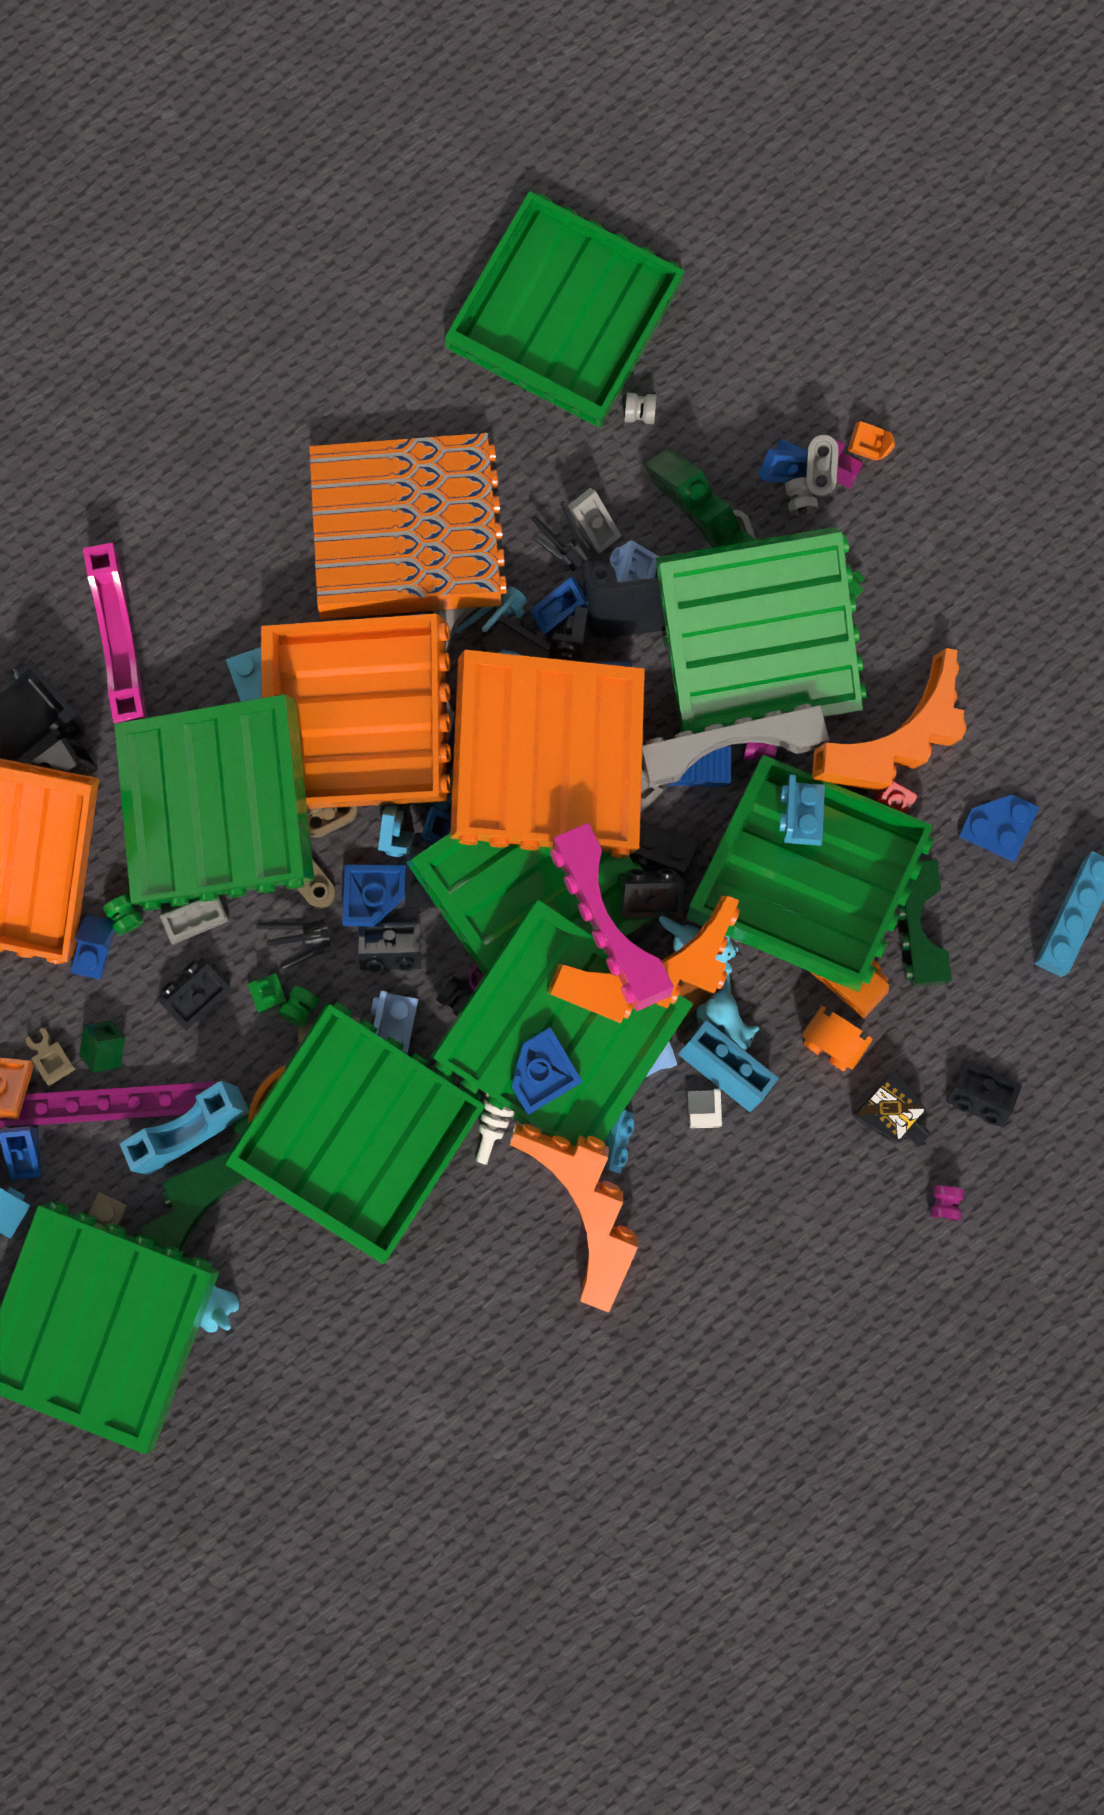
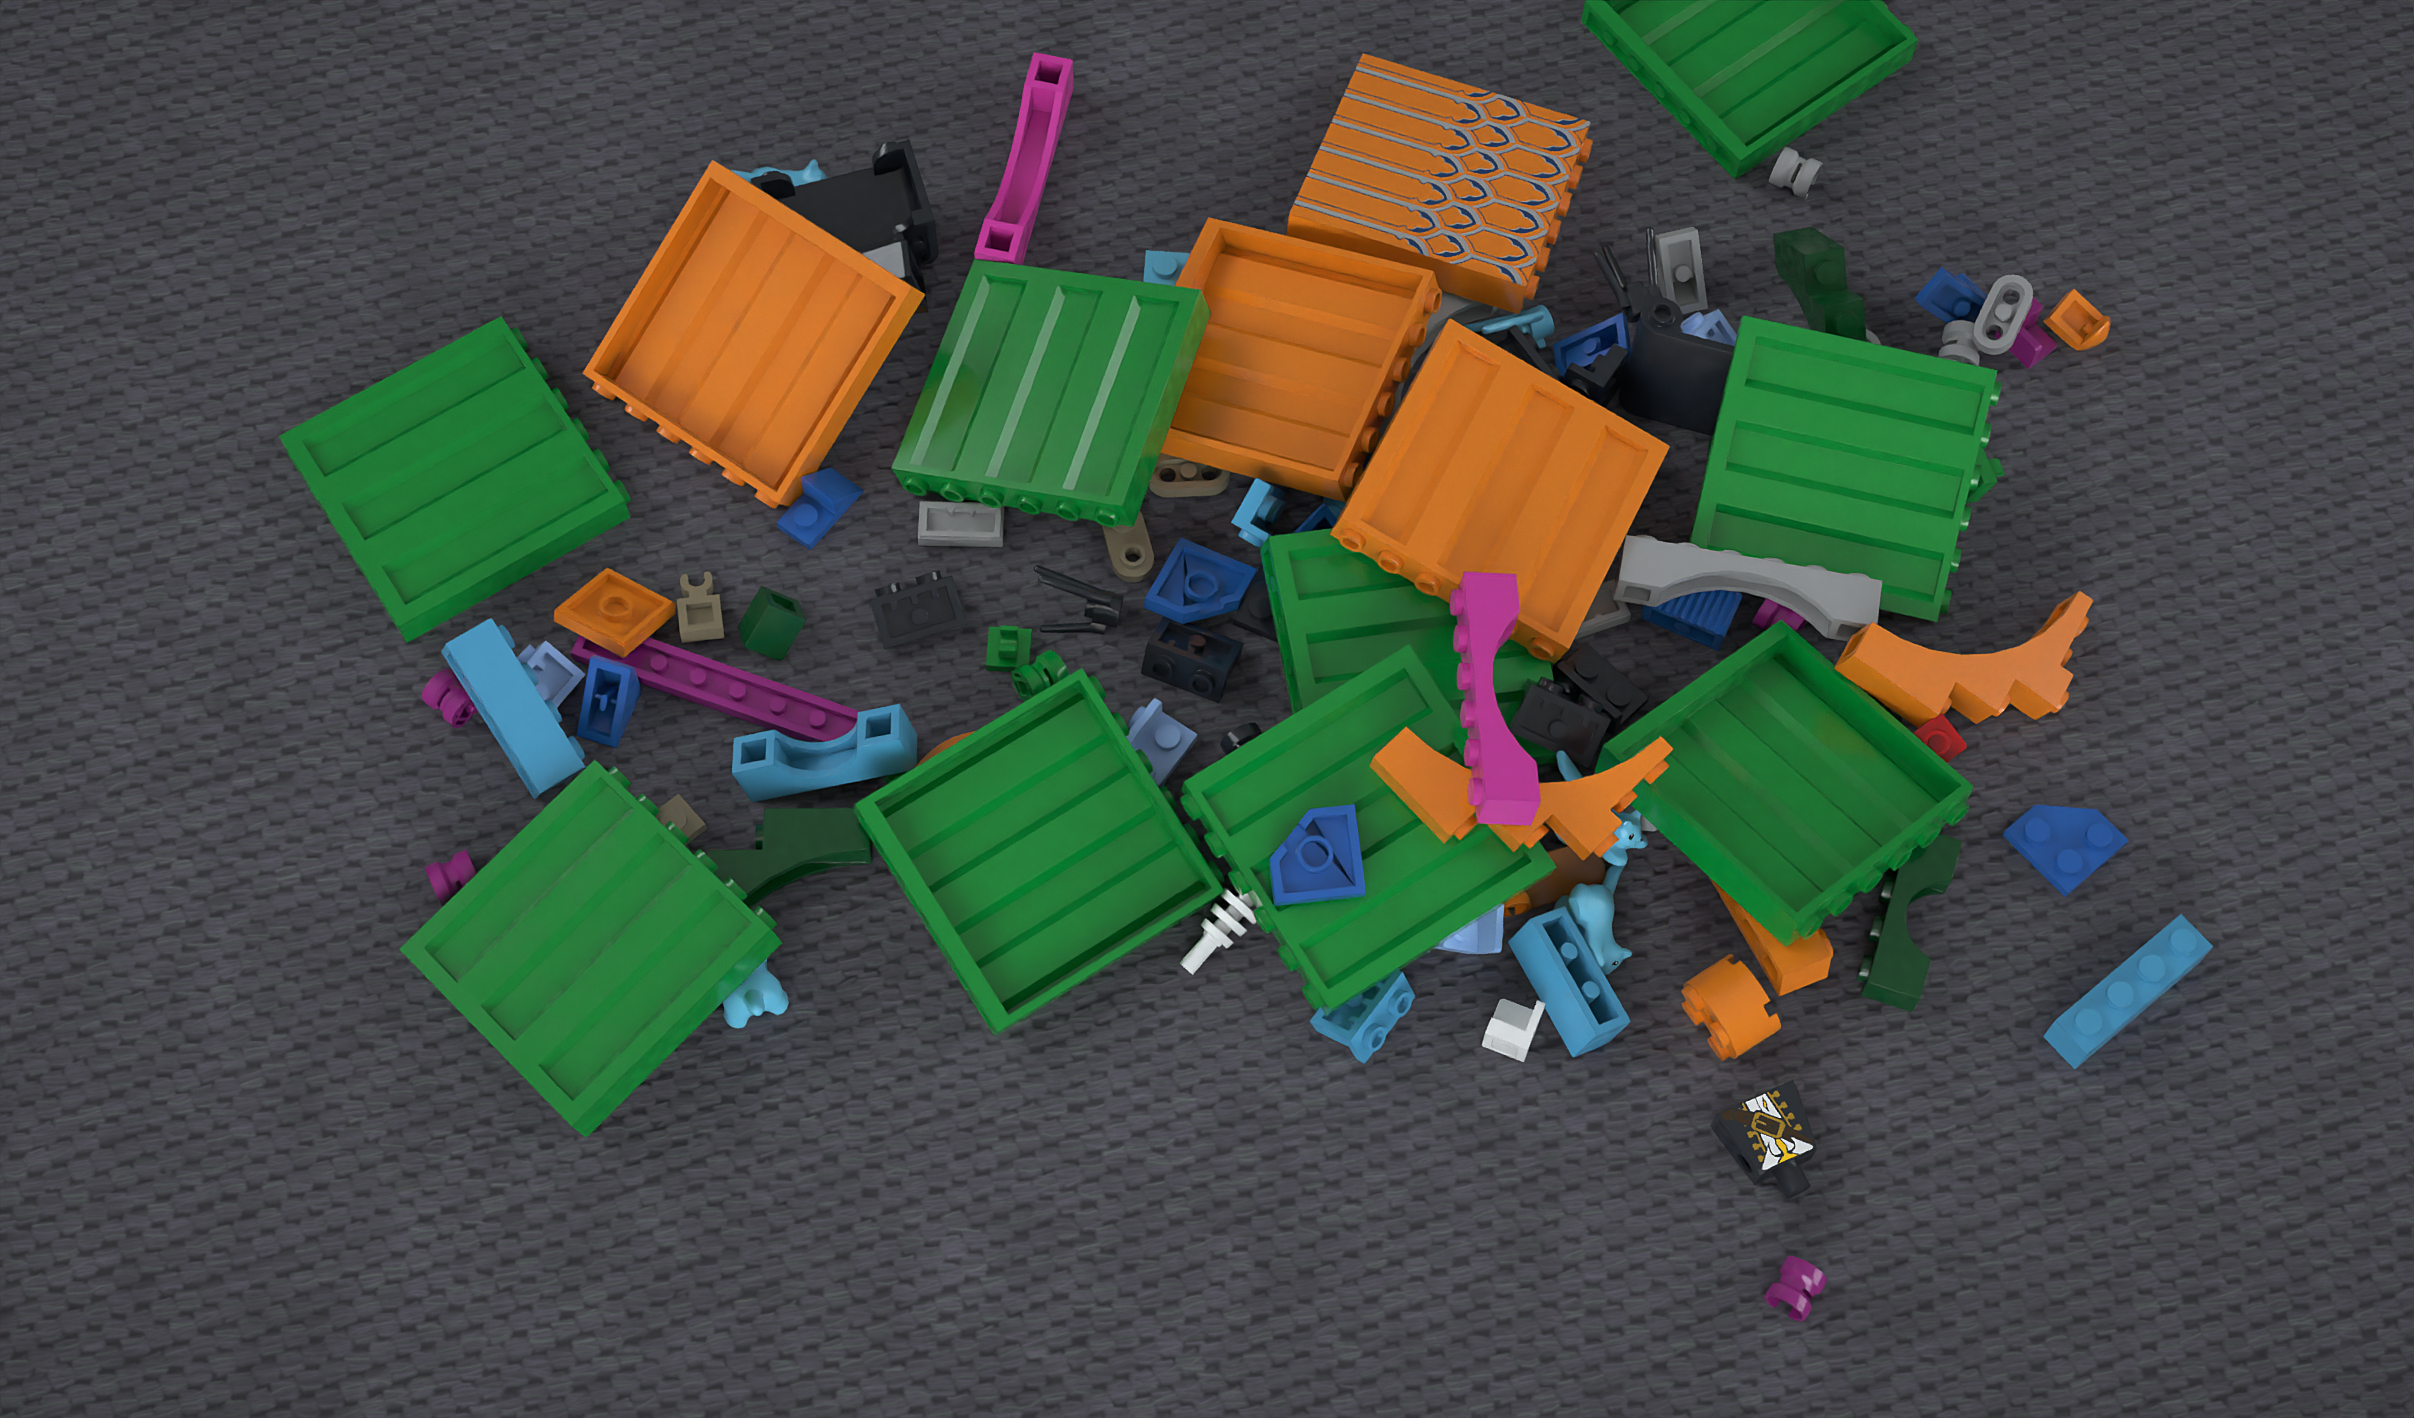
camera: 25 degrees right, 15 degrees down
green wheel [103,894,144,936] -> none
orange arch [510,1123,638,1312] -> none
dark azure bracket [779,775,825,846] -> none
black bracket [946,1059,1022,1127] -> none

